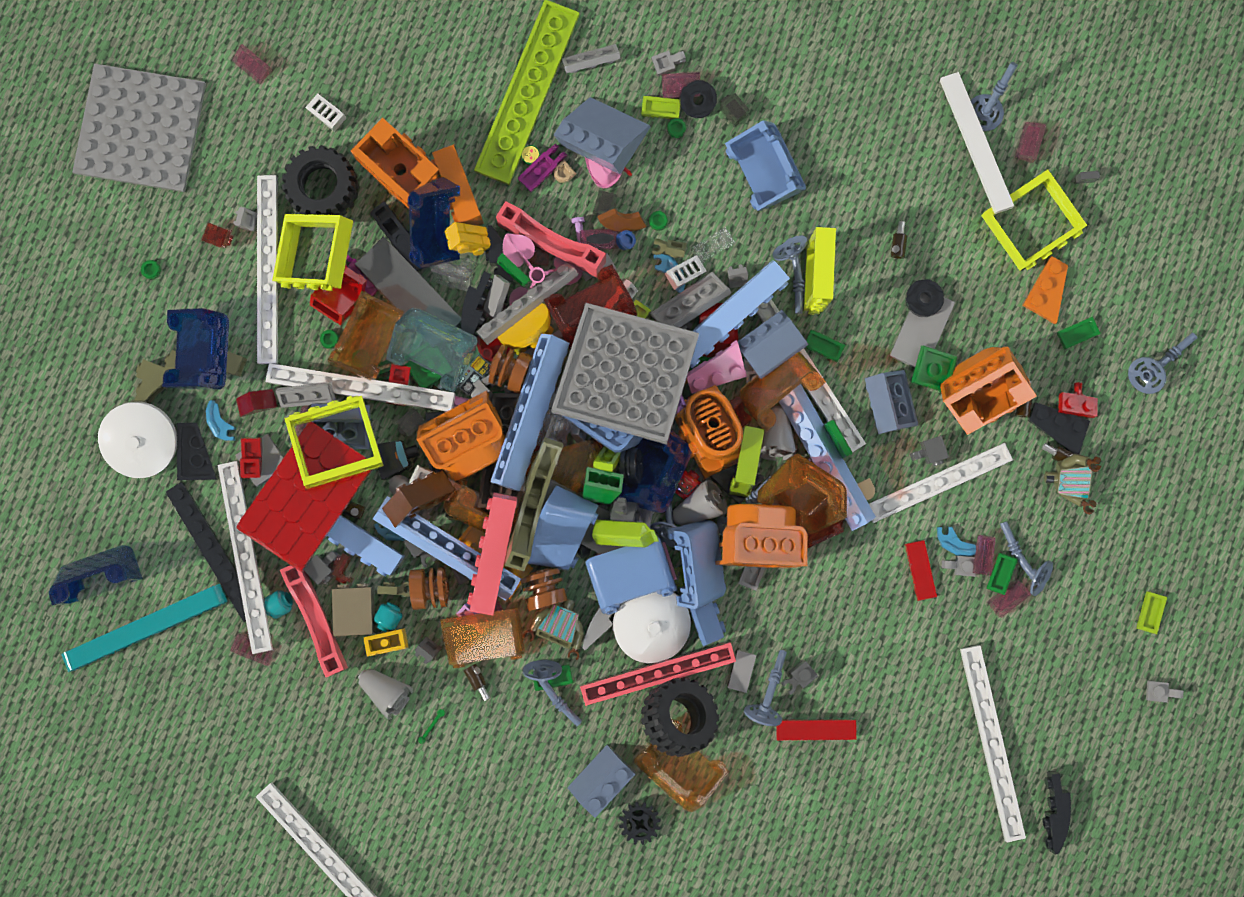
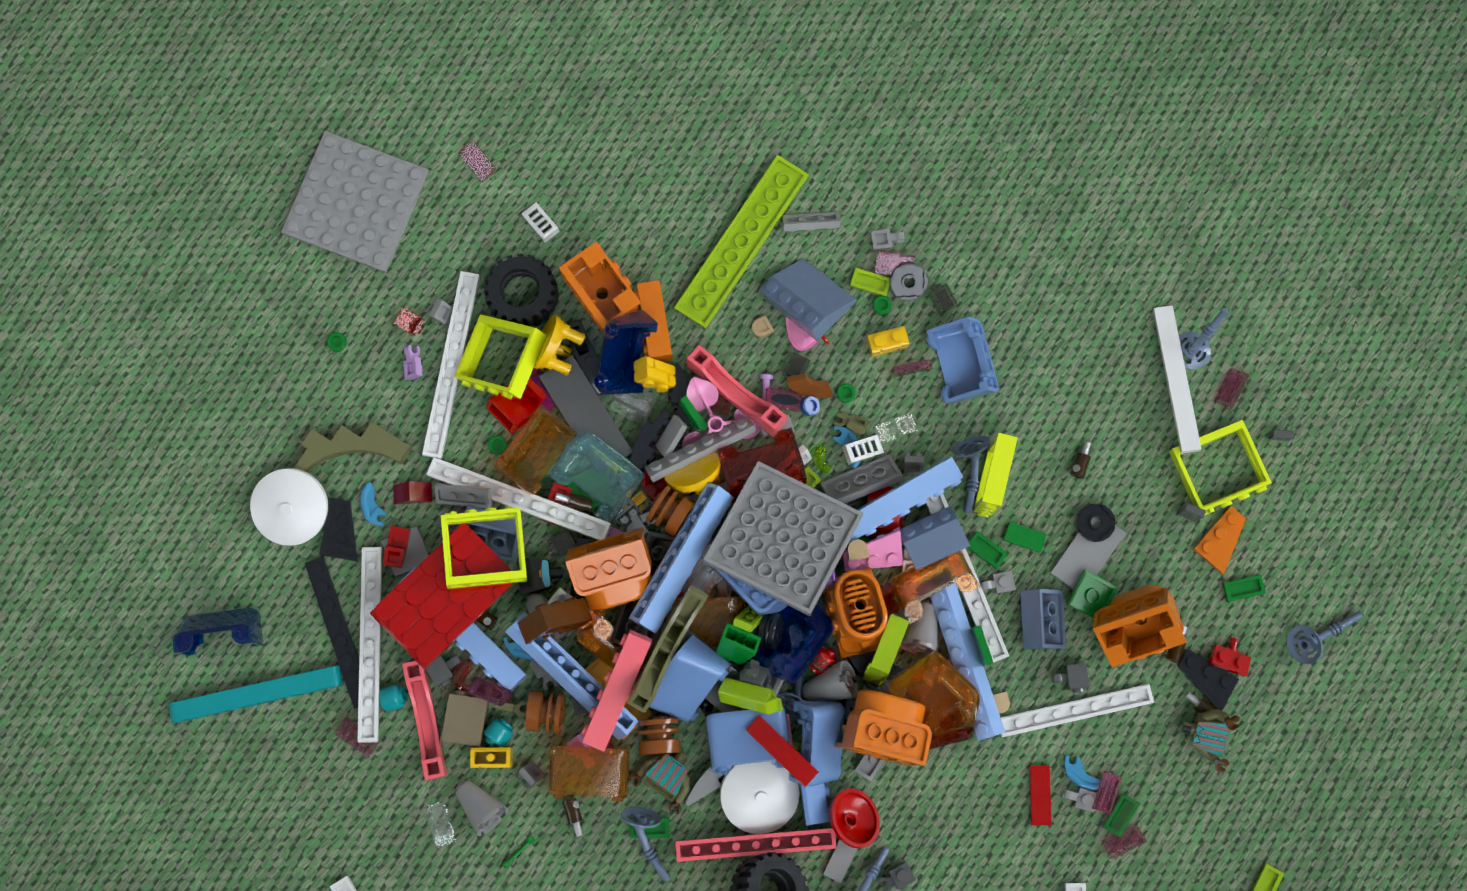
camera: 10 degrees right, 5 degrees down
clear blue windscreen [162,308,229,390] -> none
magenta hinge [518,144,567,193] -> none
light yellow tile [521,145,540,165] -> none
sand blue dish [1000,521,1053,596] -> none
none -> lavender plate [403,345,423,380]
none -> clear slope [424,801,456,848]
none -> clear pink slope [468,677,513,707]
none -> yellow piece [534,315,585,376]
none -> dark brown piece [555,493,593,513]
none -> red slope [746,715,819,787]
none -> clear neon green arm [814,445,832,474]
none -> red dish [830,789,880,848]
none -> tan tile [848,539,870,561]
none -> yellow brick [866,326,909,357]
none -> clear pink tile [892,359,932,378]
none -> light grey plate [980,571,1016,594]
none -> green tile [1003,522,1047,553]
none -> dark grey tile [1177,503,1206,522]

